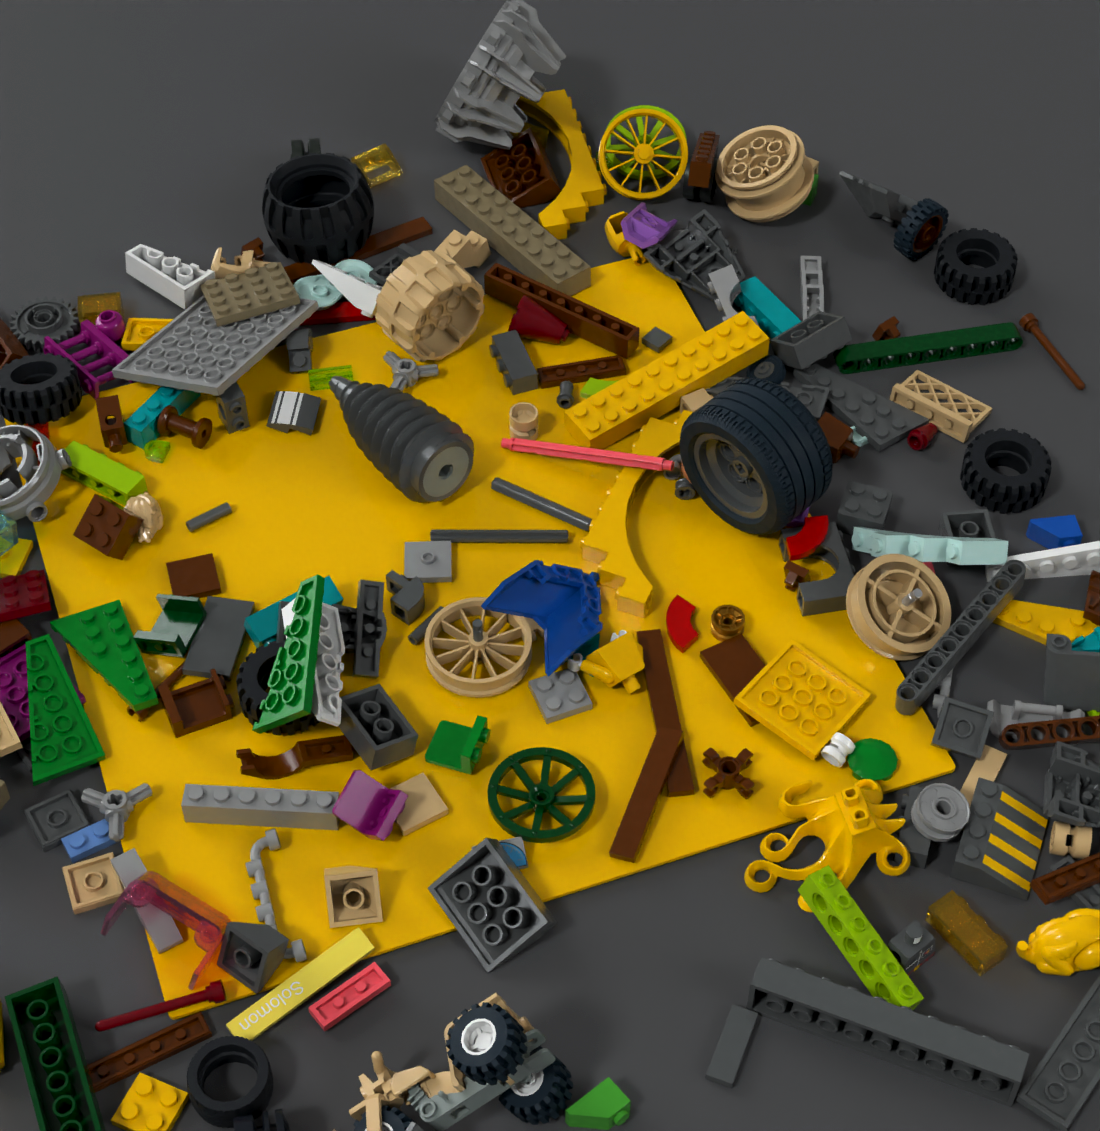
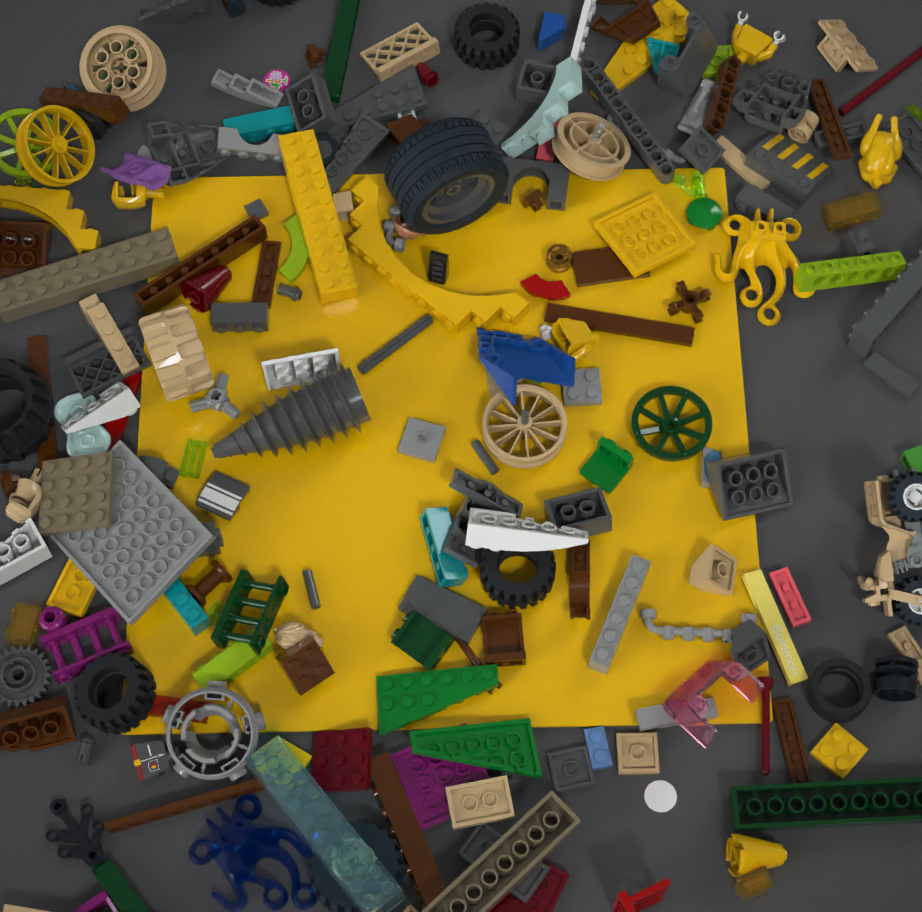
camera: 70 degrees left, 15 degrees up
light grey bush [81,783,153,842] -> none
reddish brown torso [95,395,127,453] -> none
reddish brown tile [166,553,222,598] -> none
green wing [252,574,325,734] -> none
magenta bracket [332,770,408,841] -> none
dark grey brick [386,570,425,625] -> none
tan tile [390,772,449,836] -> none
dark grey axle [430,529,568,543] -> none
coral piece [501,437,674,471] -> none
tan wheel [509,402,538,440] -> none
reddish brown tile [609,726,684,863] -> none
dark grey bush [675,478,695,500] -> none
red tile [785,515,829,561] -> none
white wheel [821,732,856,768] -> none
light grey wheel [911,783,970,842] -> none
none -> dark green fence [210,569,289,655]
none -> white slope [261,348,340,391]
none -> sticker [263,70,290,92]
none -> black slope [428,250,449,285]
none -> white sticker [644,780,677,813]
none -> clear neon green plant [673,171,708,199]

